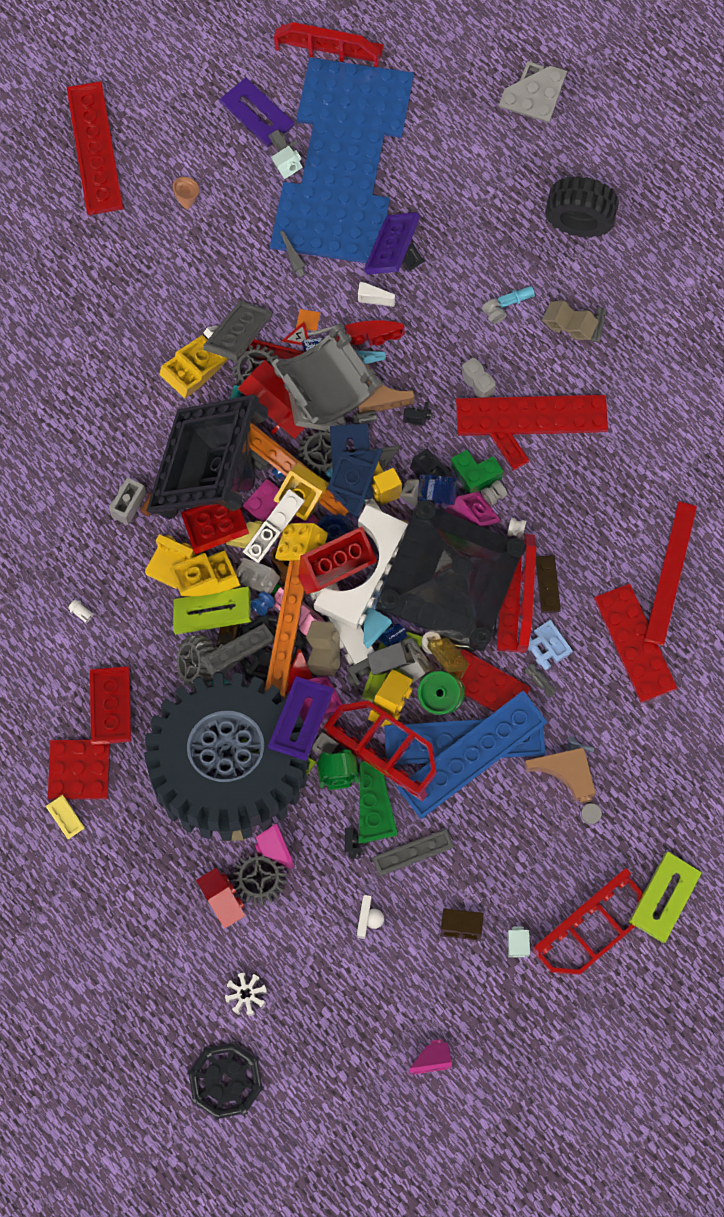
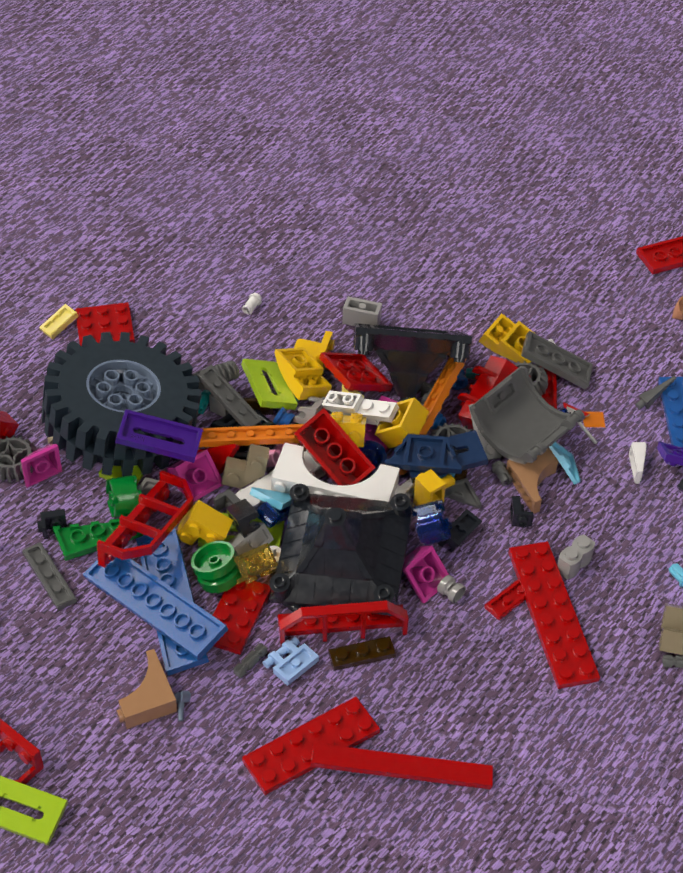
camera: 75 degrees right, 25 degrees down
red plate [89,666,132,745] -> none
red slope [337,320,405,346] -> none
green brick [450,450,503,494] -> none
light grey wheel [482,299,507,325] -> none
white wheel [507,517,526,539] -> none
light grey tile [581,804,602,825] -> none

